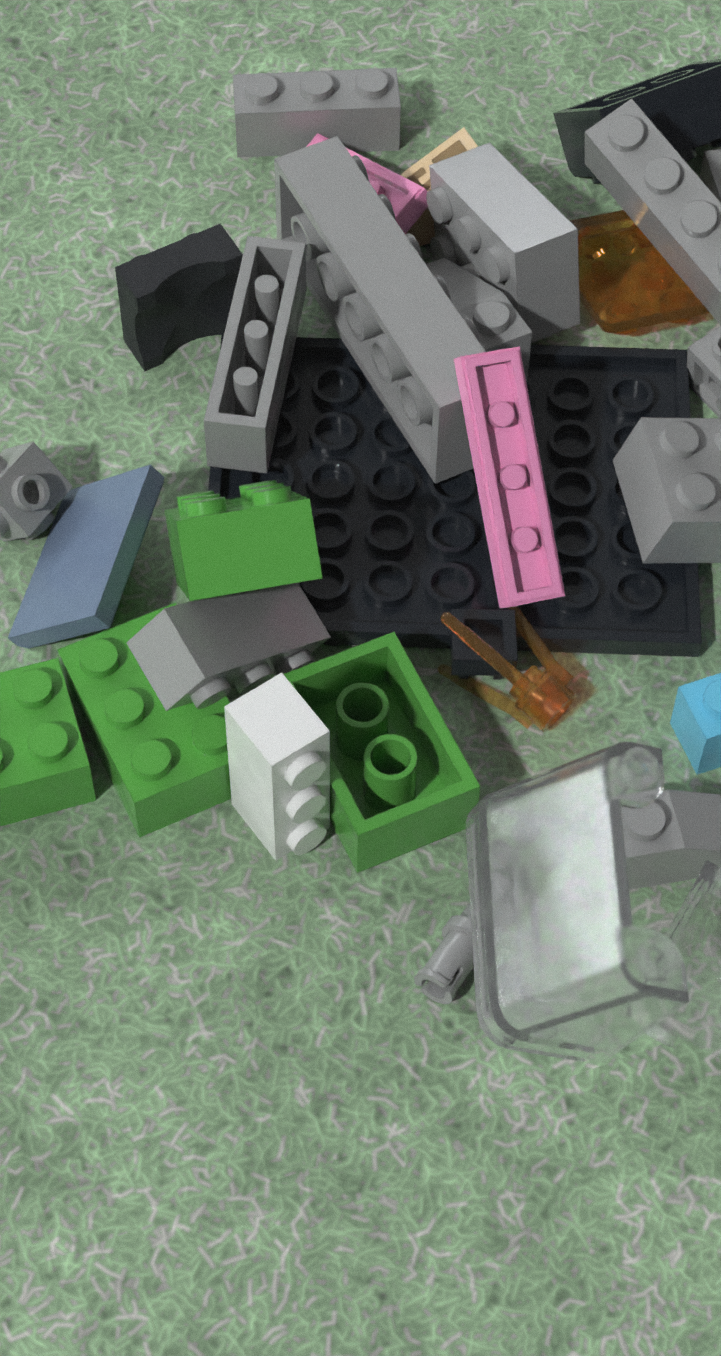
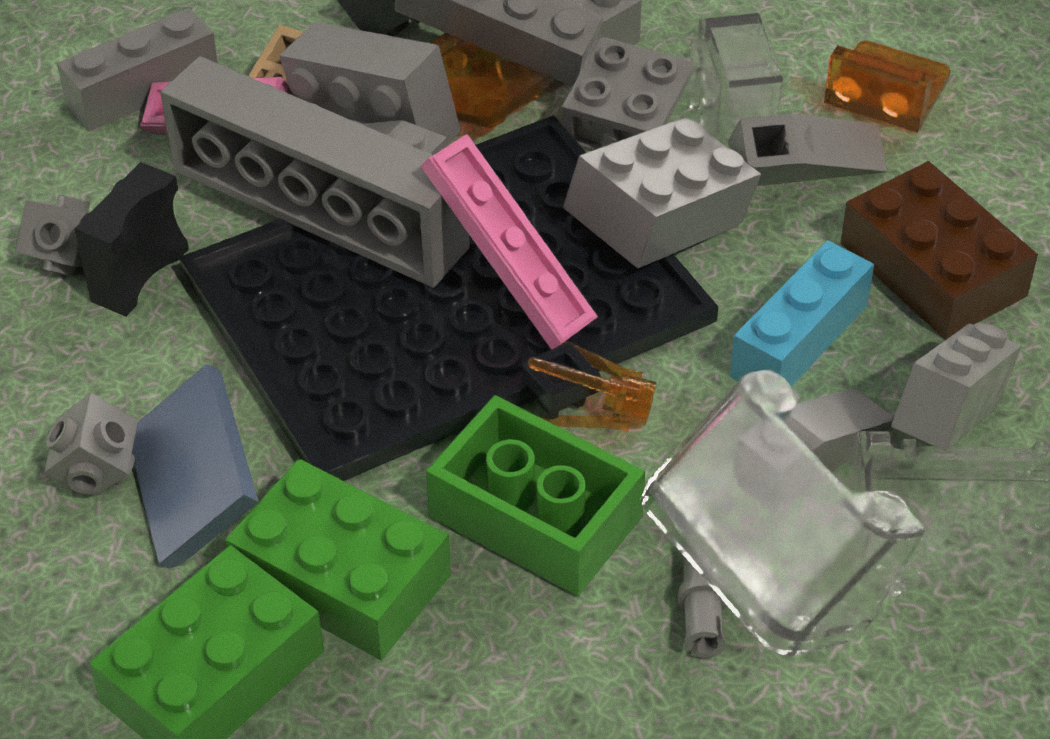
camera: 30 degrees left, 10 degrees down
light grey brick [127,583,331,711] -> none
bright green brick [164,480,322,601] -> none
light grey brick [204,236,307,473] -> none
white brick [224,673,330,861] -> none
none -> light grey brick [15,195,90,275]

